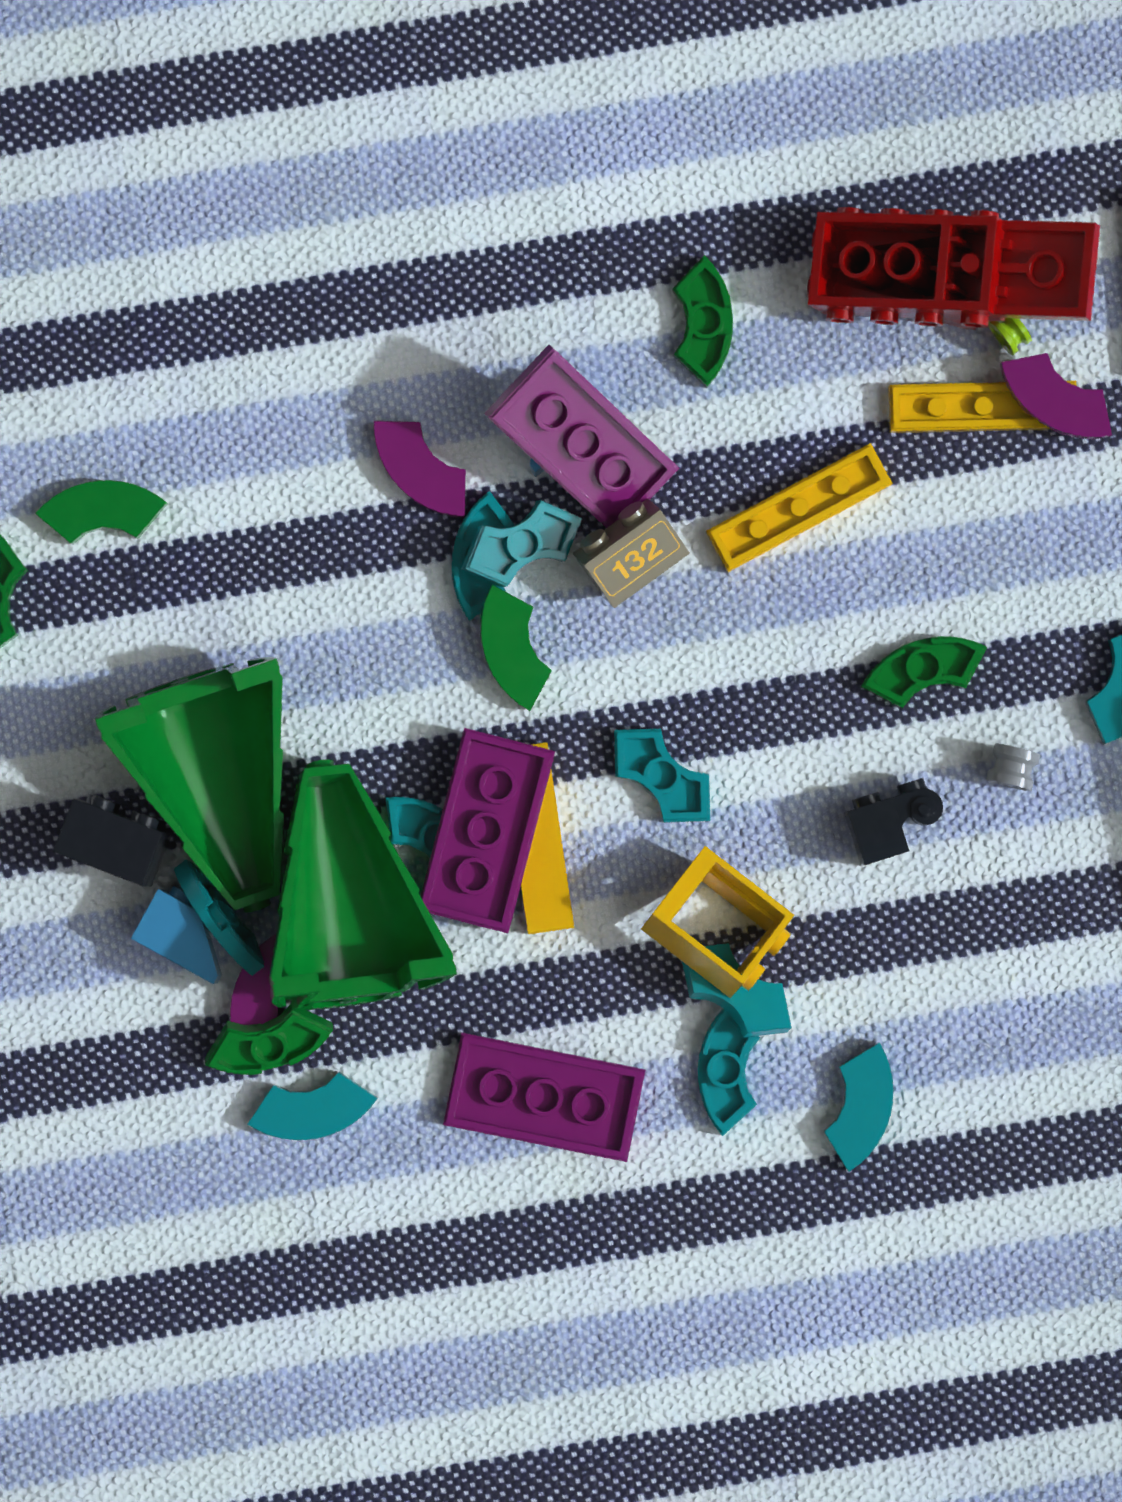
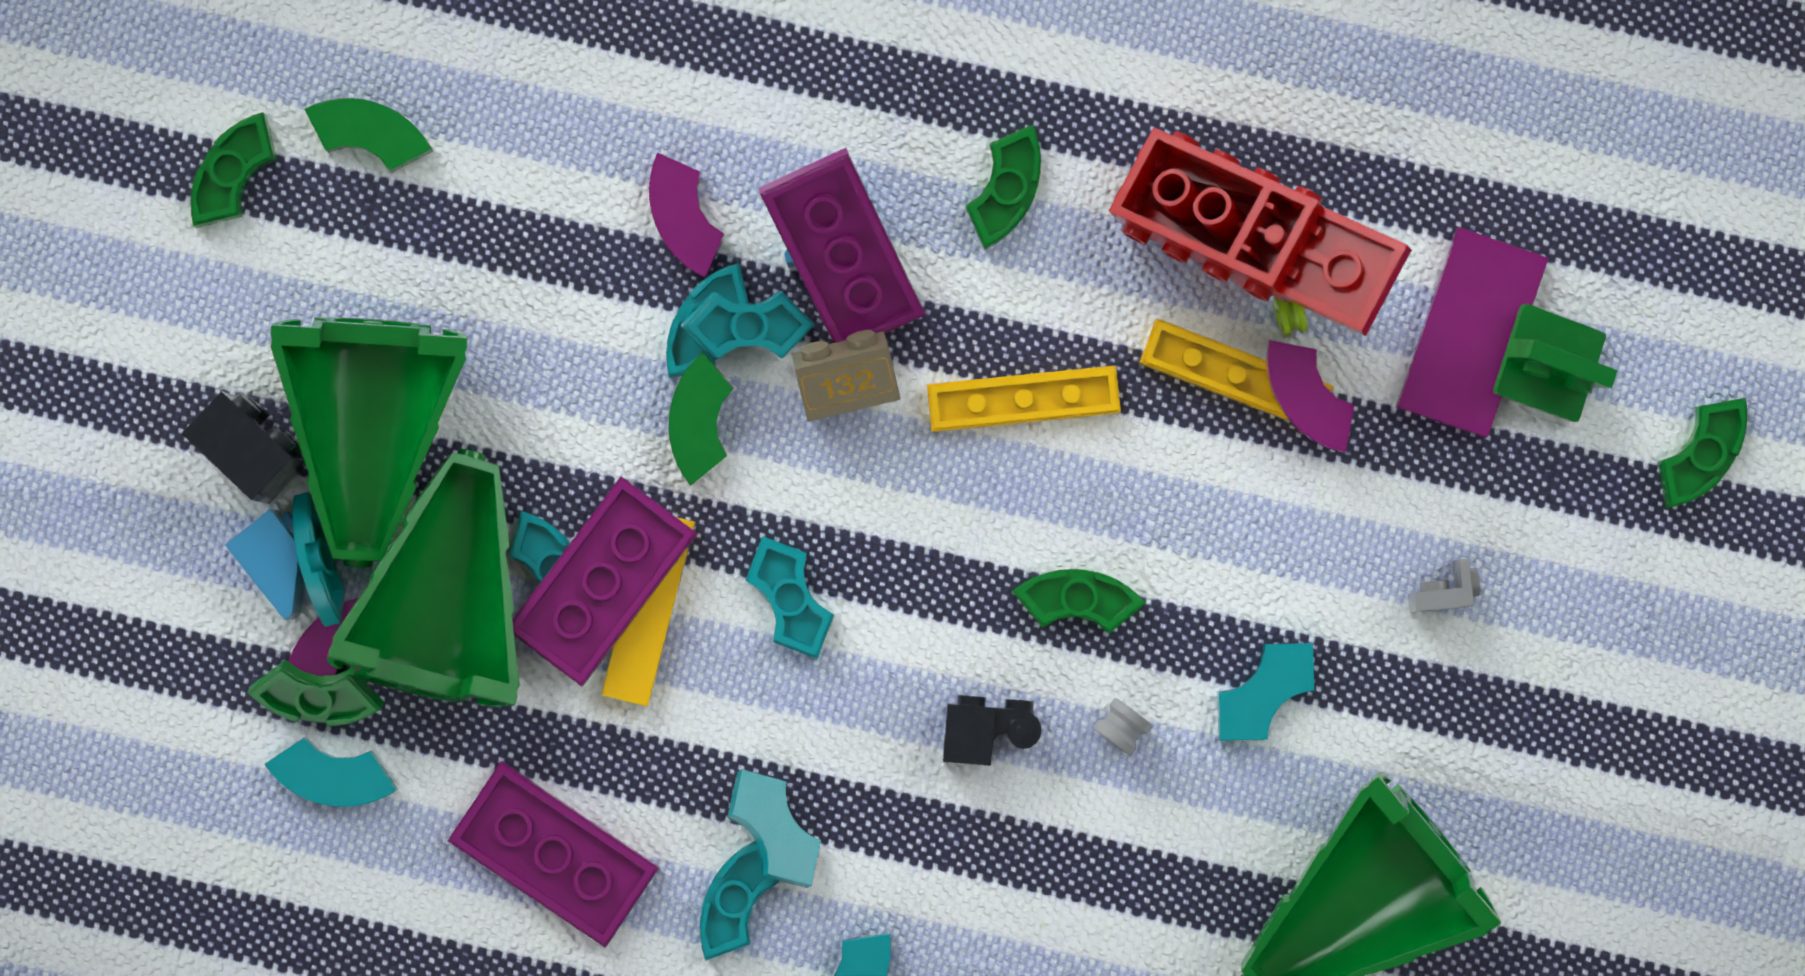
camera: 25 degrees right, 0 degrees up
yellow window [641,846,795,998] -> none

